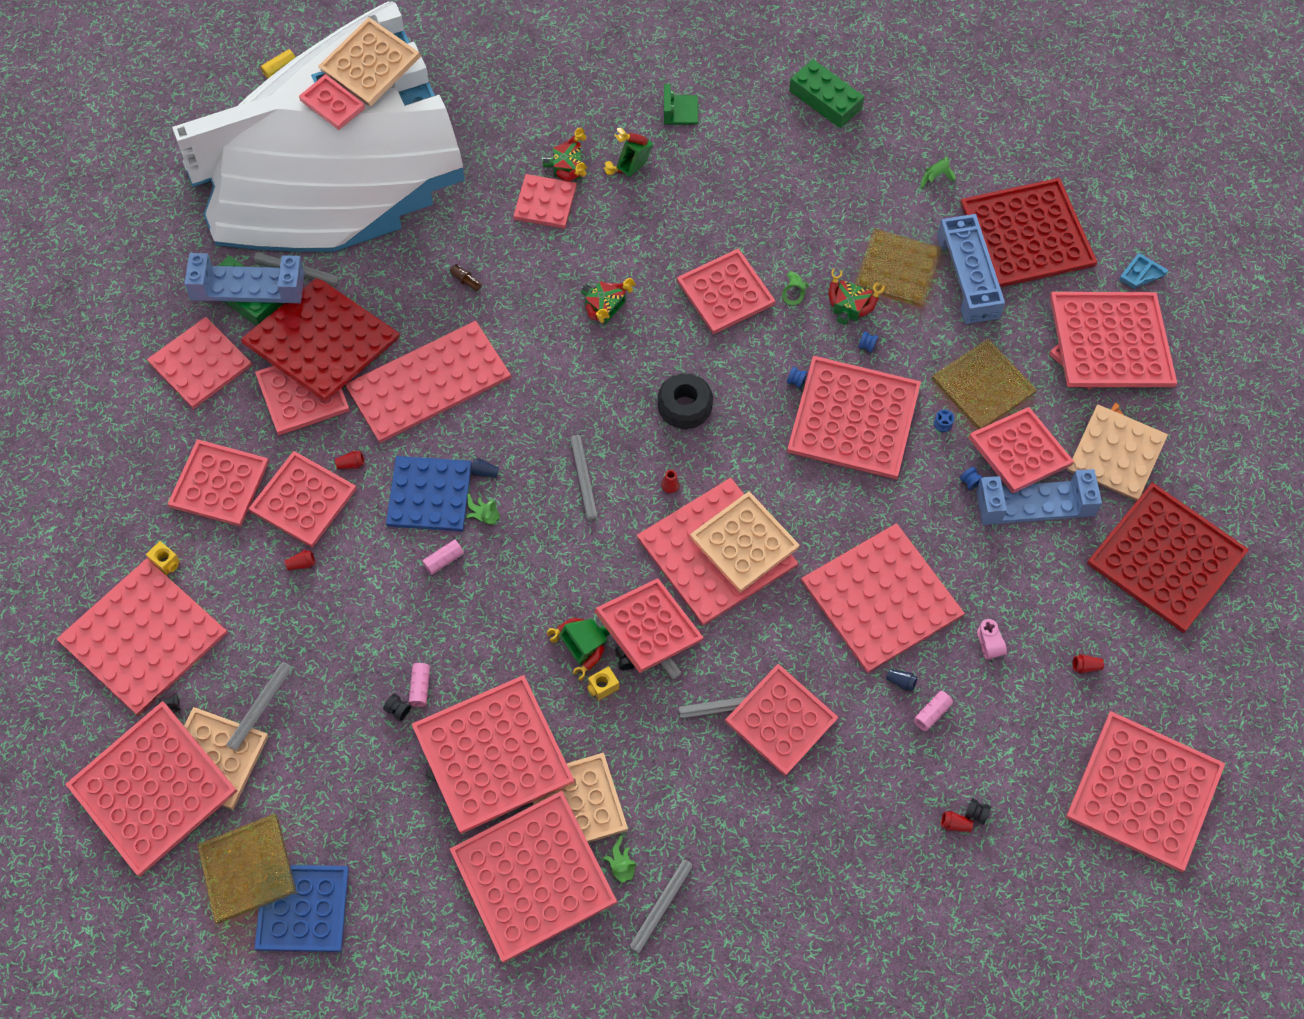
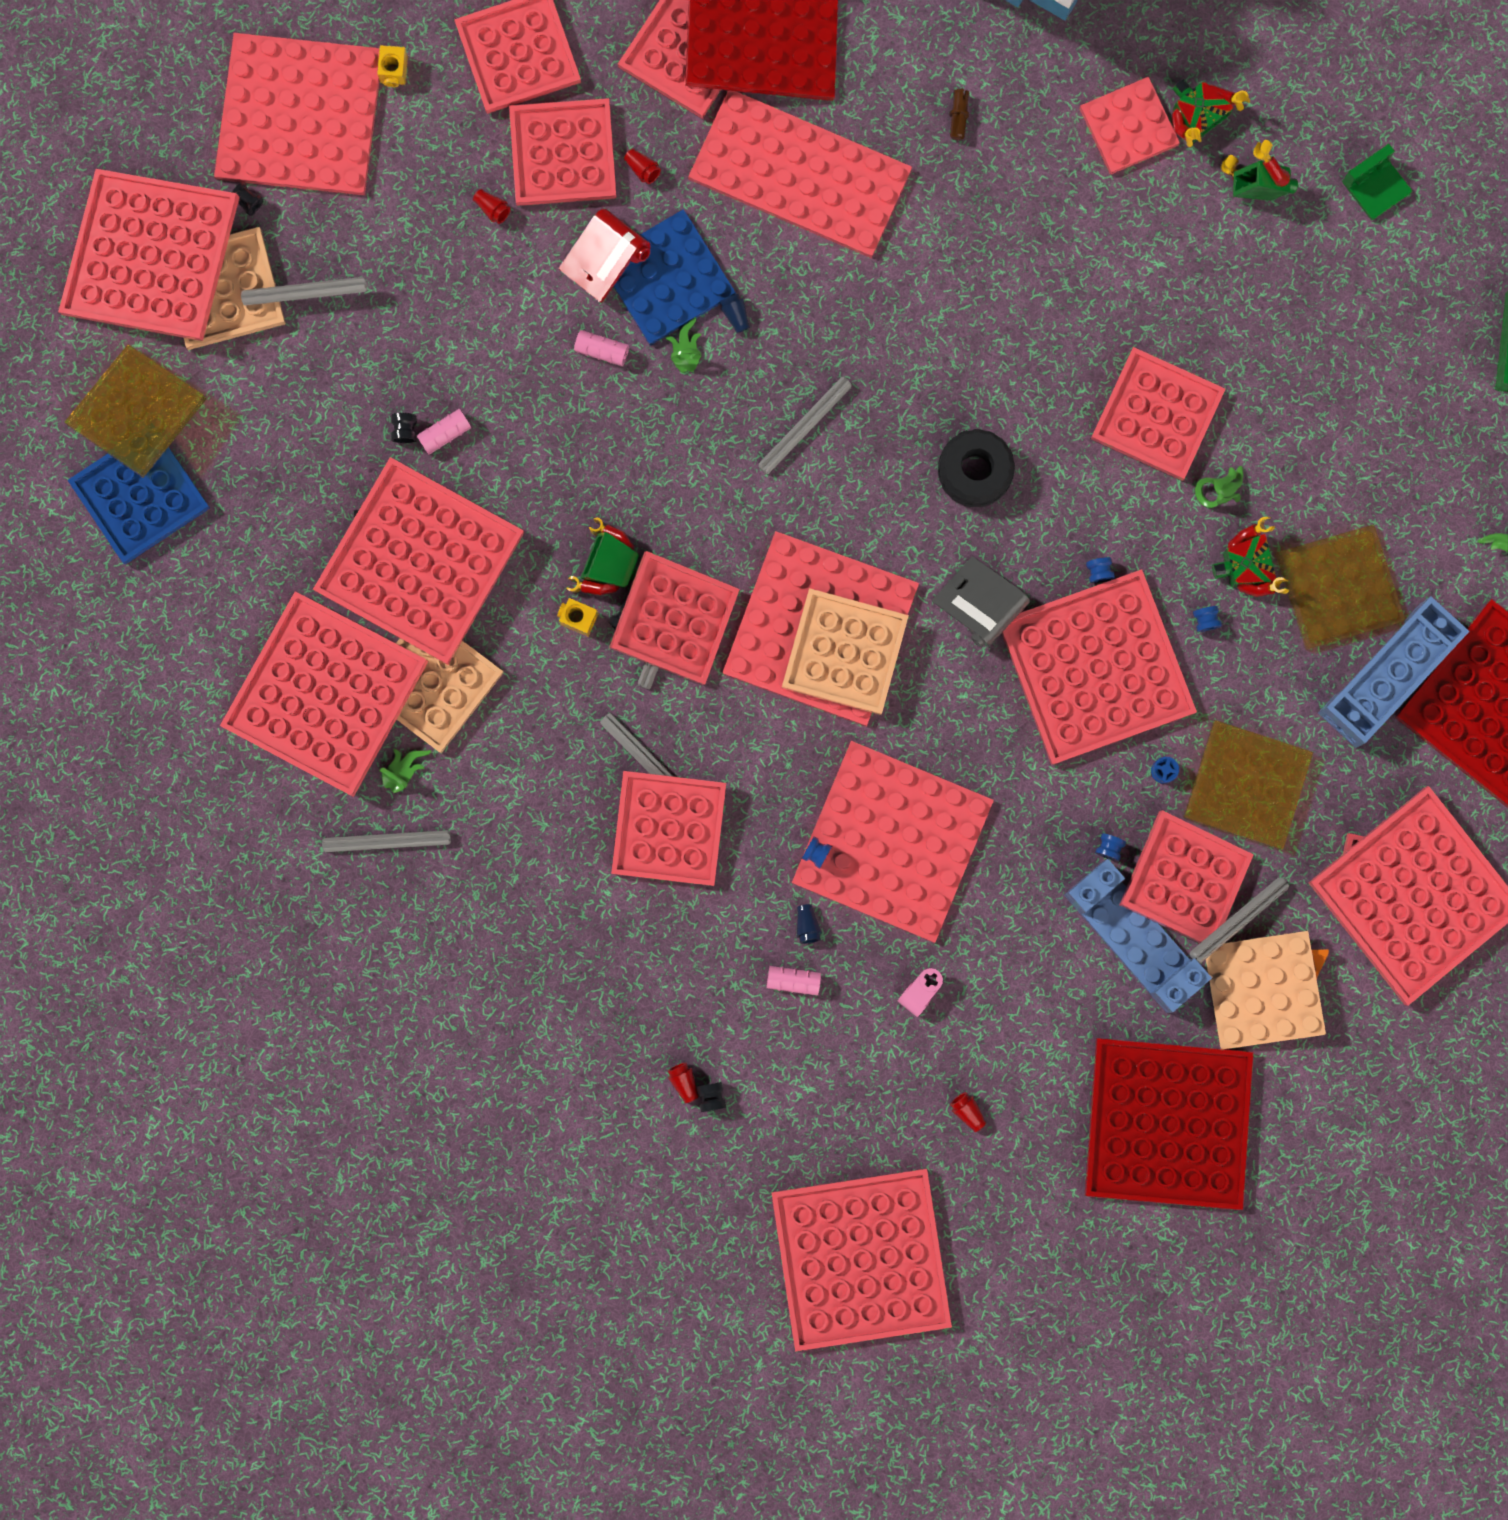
camera: 55 degrees right, 20 degrees up
torso [581,278,636,325] -> none
red cone [661,470,680,493] -> none
none -> door [558,209,650,303]
none -> blue wheel [802,836,832,869]
none -> dark grey door [931,556,1030,648]
none -> light grey axle [1189,878,1289,963]

